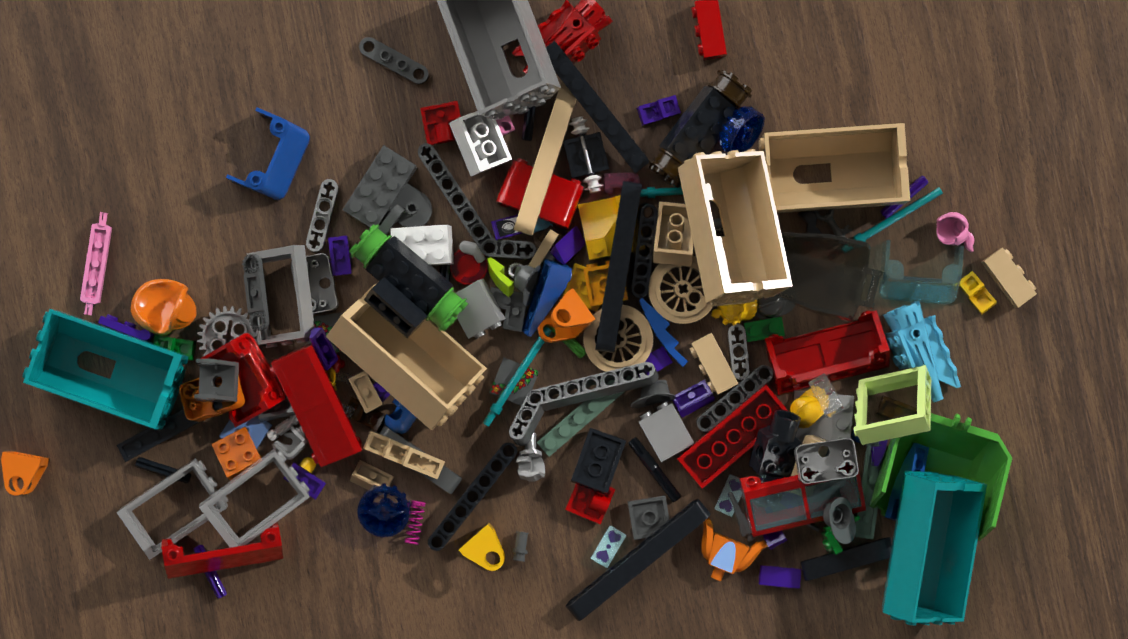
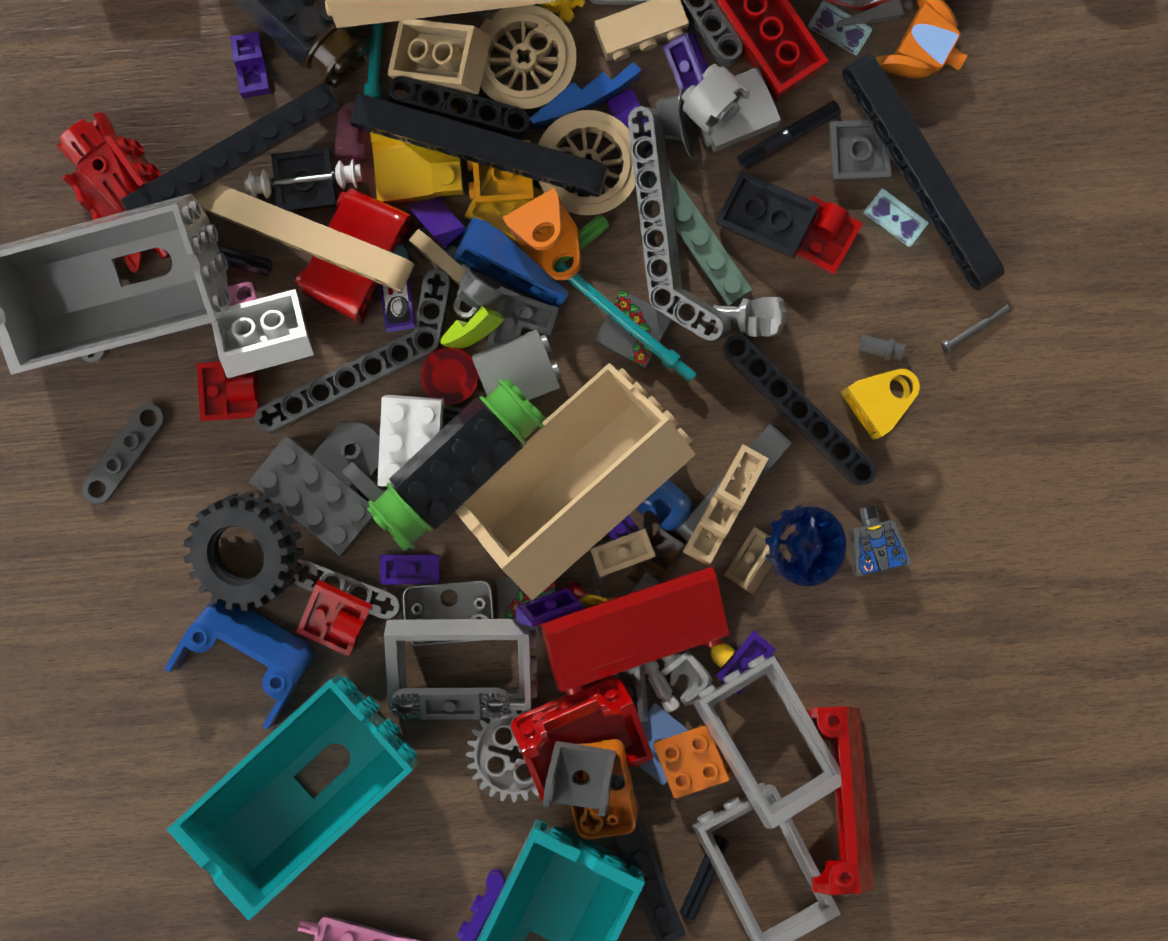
camera: 85 degrees left, 0 degrees up
orange piece [131,279,196,336] -> none
green slope [154,335,196,360] -> none
dark purple axle [194,545,227,599] -> none
black brick [364,278,427,338] -> none
dark pink piece [404,500,426,545] -> none
light grey arm [459,241,486,263] -> none
none -> teal panel [166,675,419,921]
none -> black tyre [183,492,304,611]
none -> red plate [296,580,373,657]
none -> light grey brick [681,64,750,135]
none -> torso [850,506,912,577]
none -> dark grey piece [941,304,1011,354]

